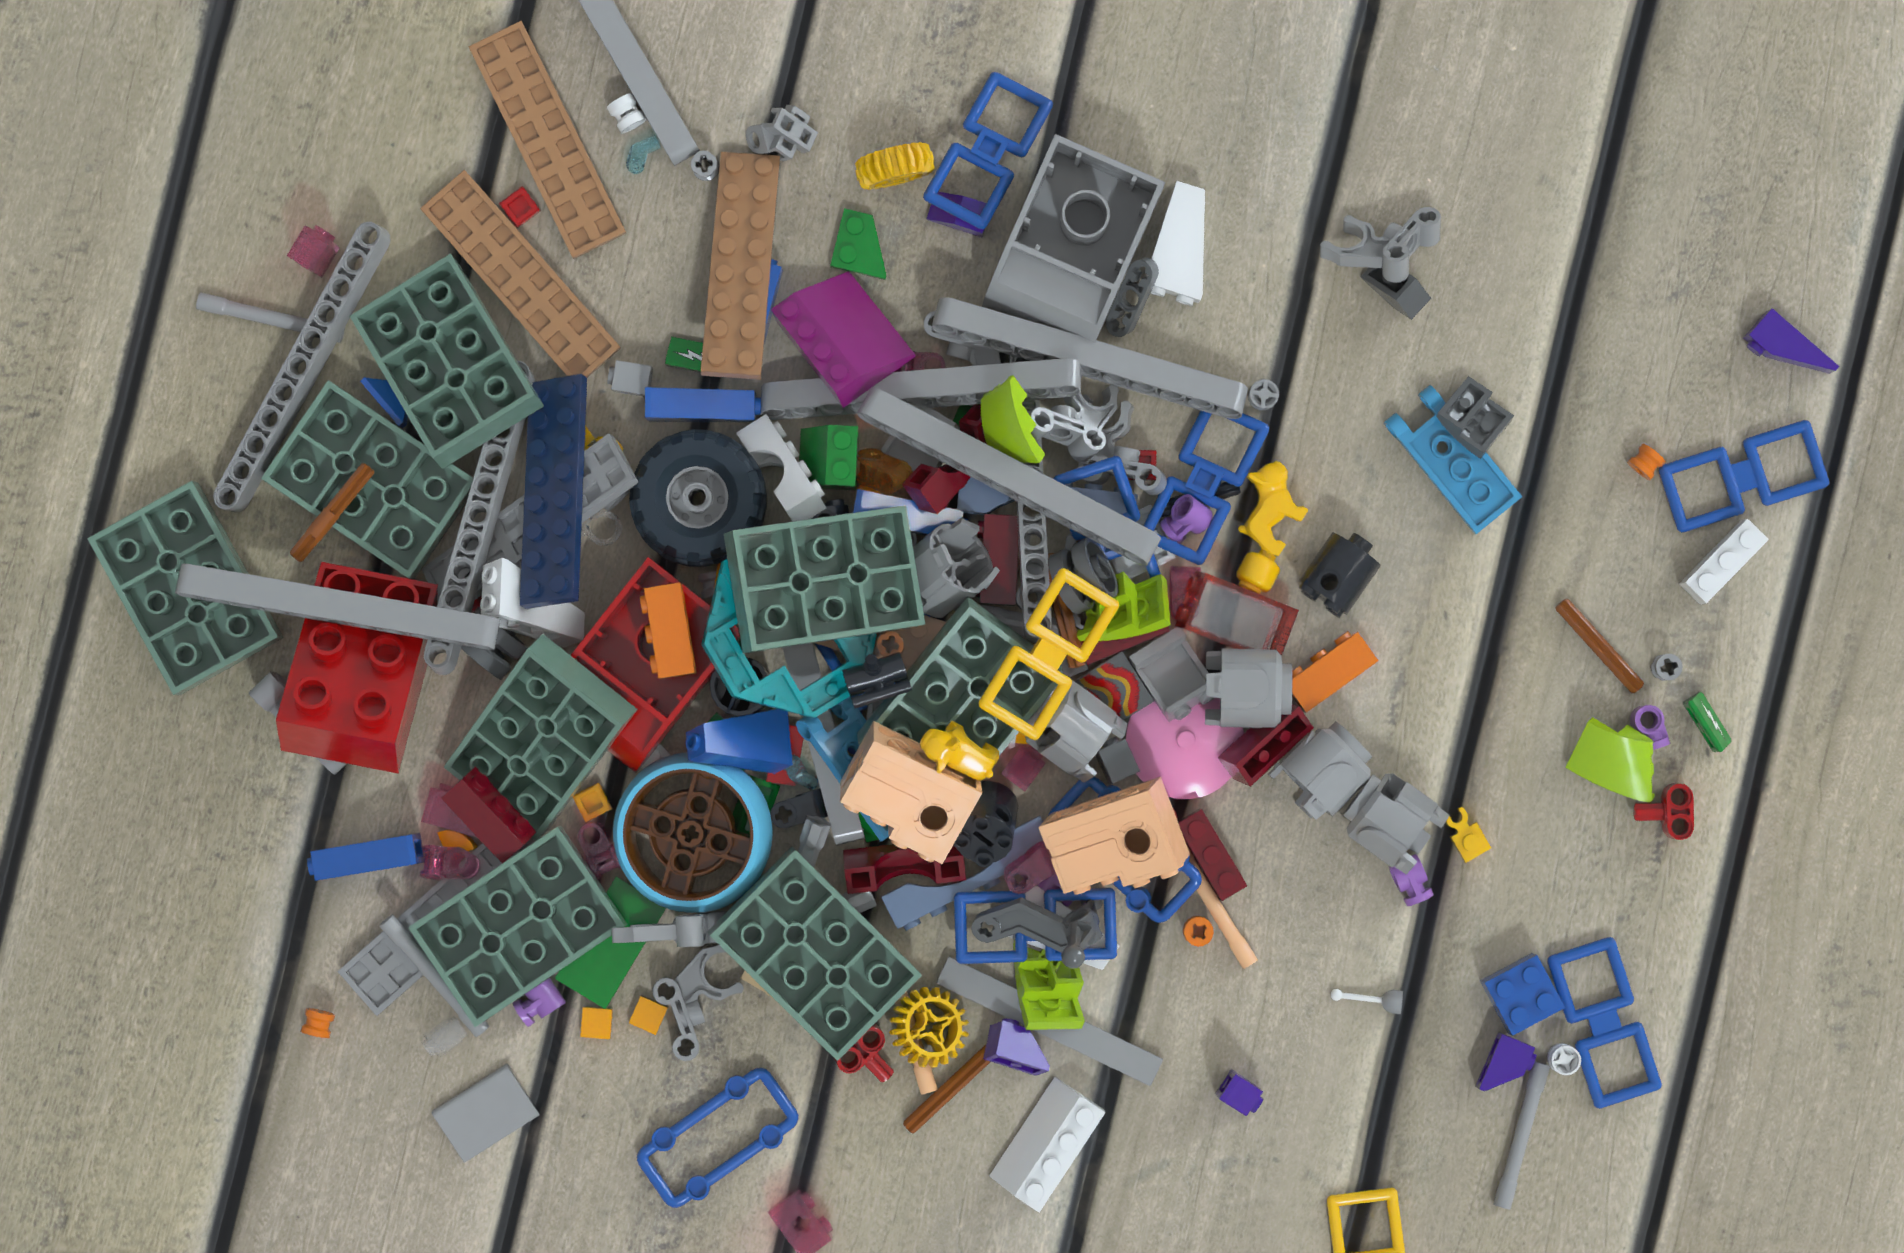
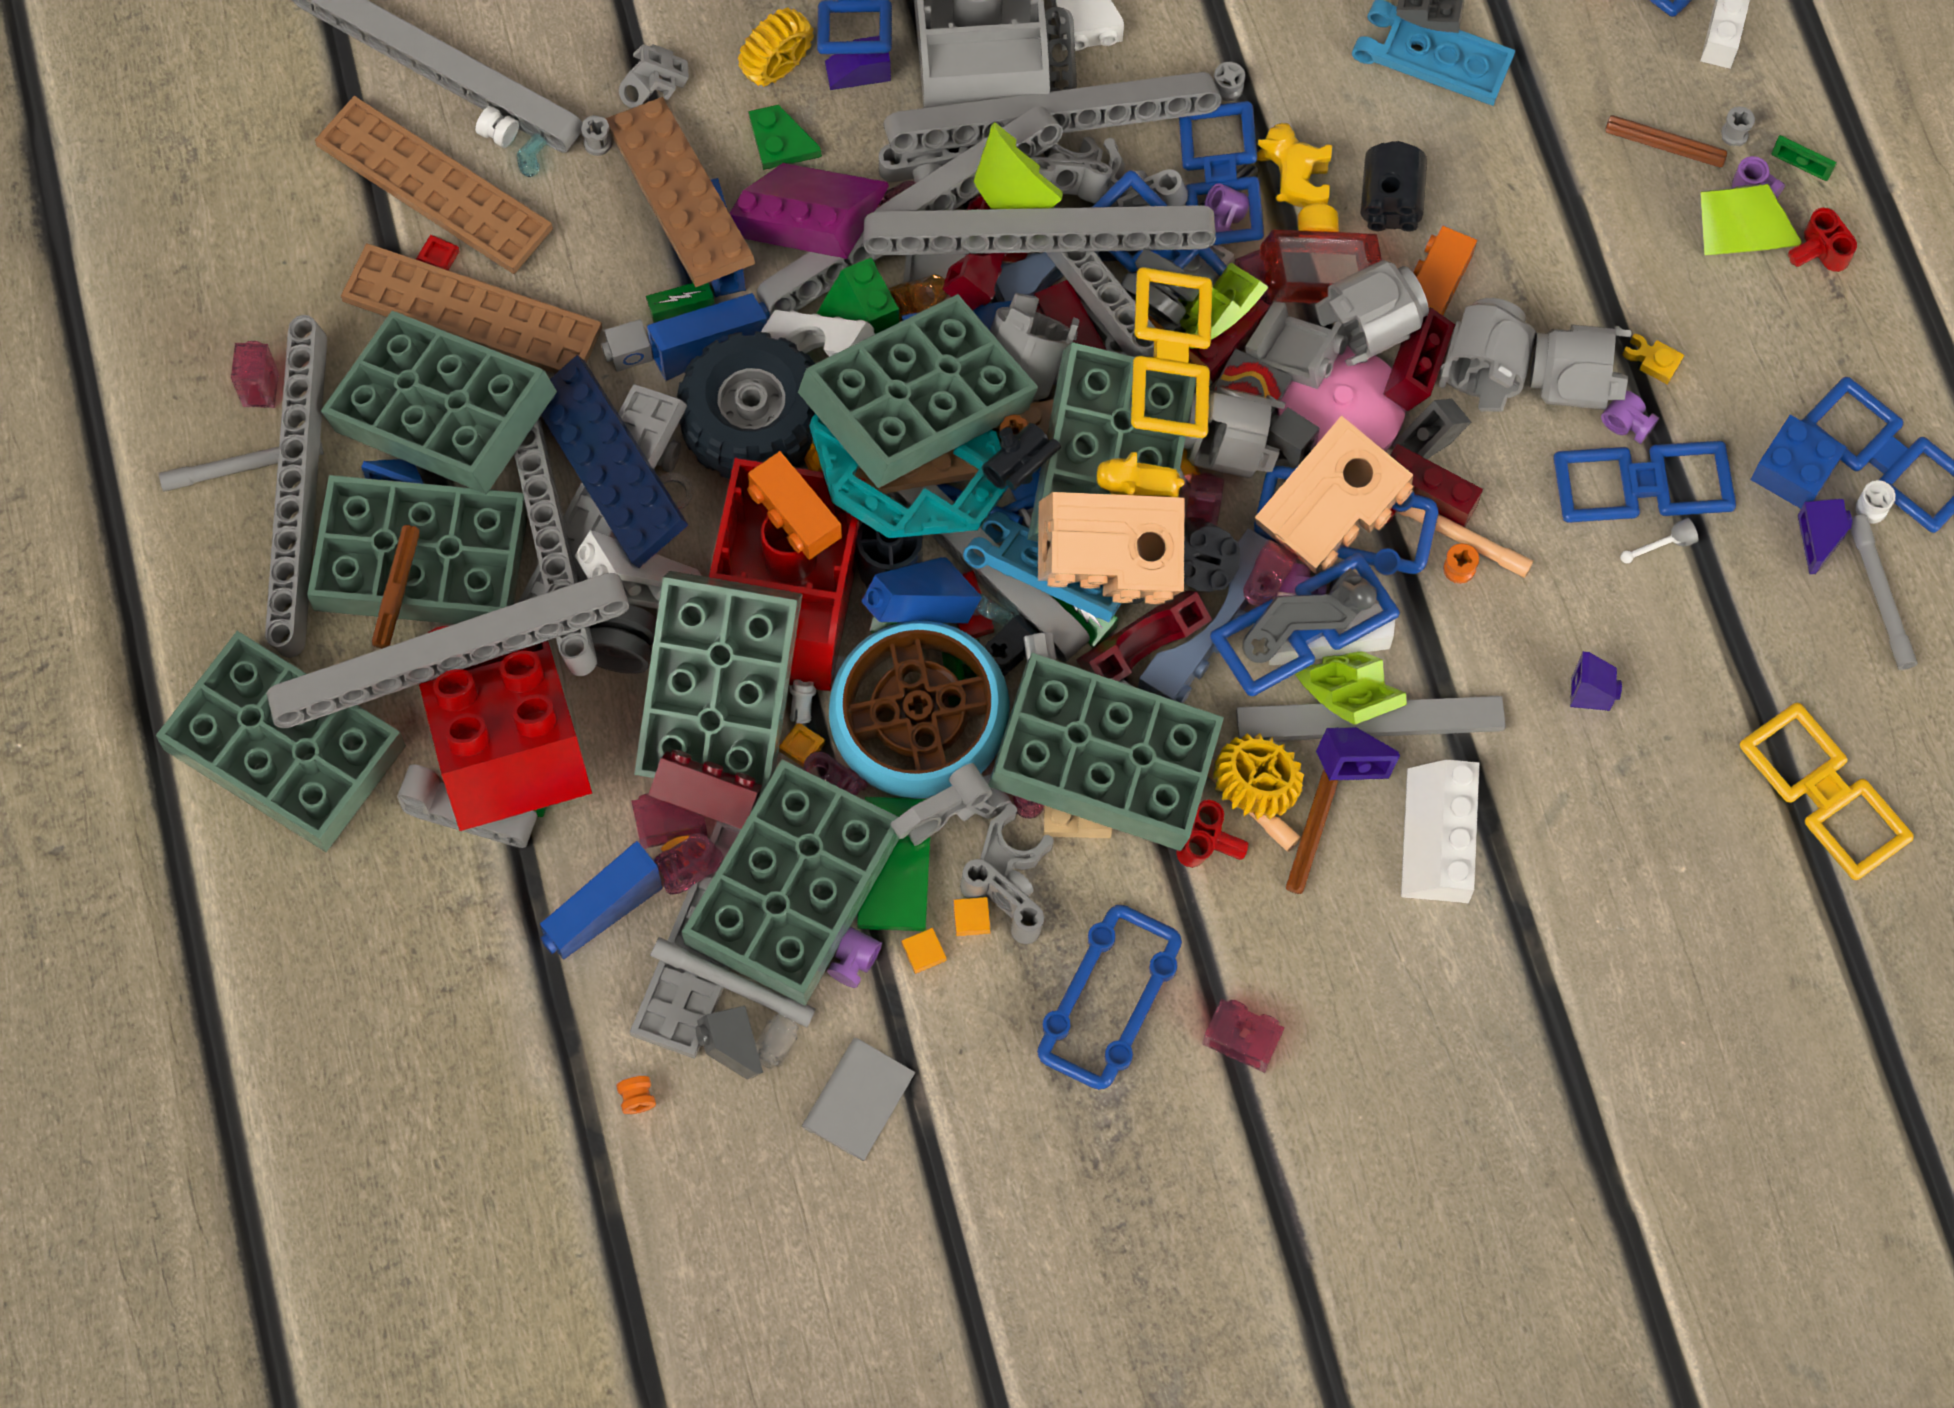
camera: 30 degrees left, 20 degrees down
none -> dark grey slope [696,1005,763,1080]
none -> white pin [789,679,816,724]
none -> dark grey slope [1392,398,1472,459]
none -> blue bar [1554,441,1736,523]

